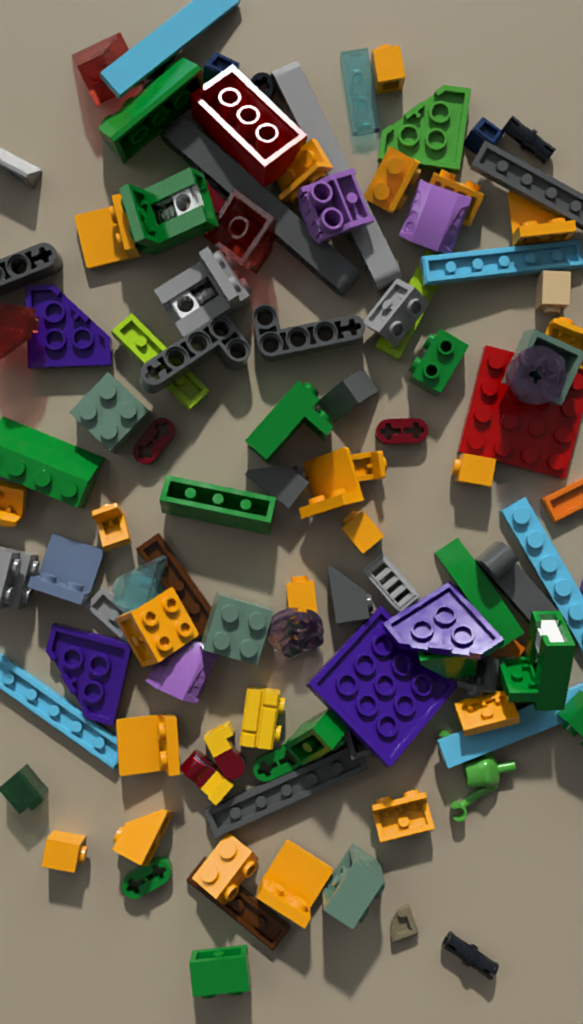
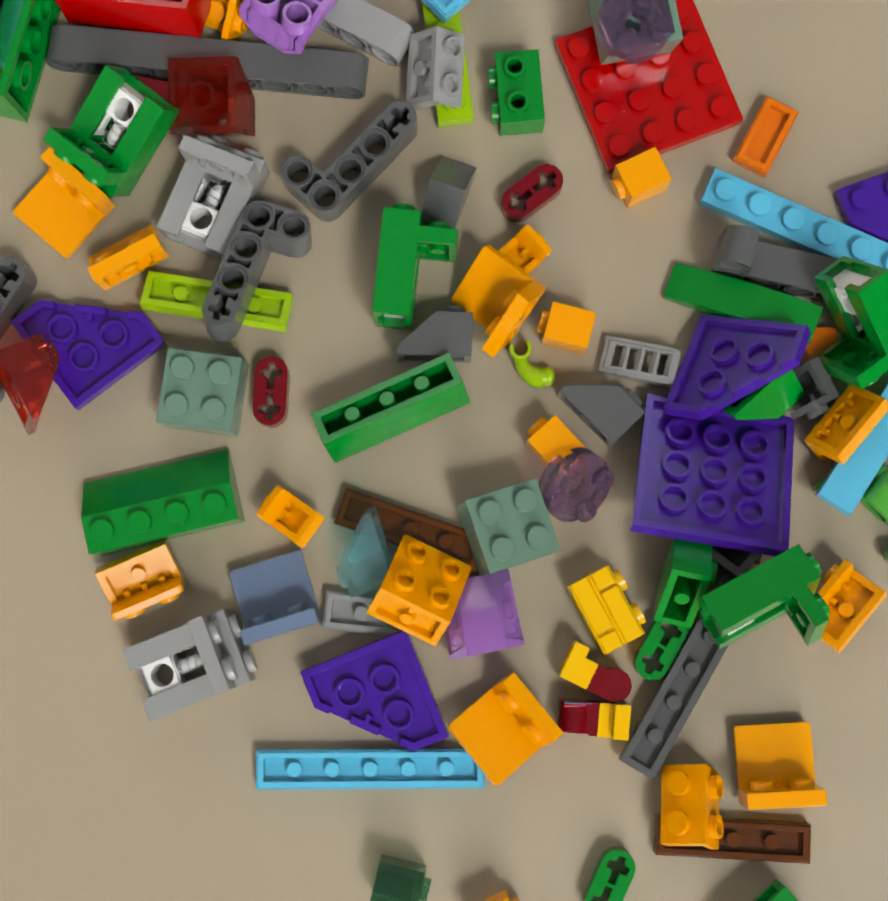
camera: 30 degrees left, 5 degrees down
light orange slope [112,809,174,866] -> none
sand green brick [322,843,385,930] -> none
none -> light orange bracket [87,225,170,291]
none -> lime arm [508,340,555,388]
none -> green brick [699,544,830,650]

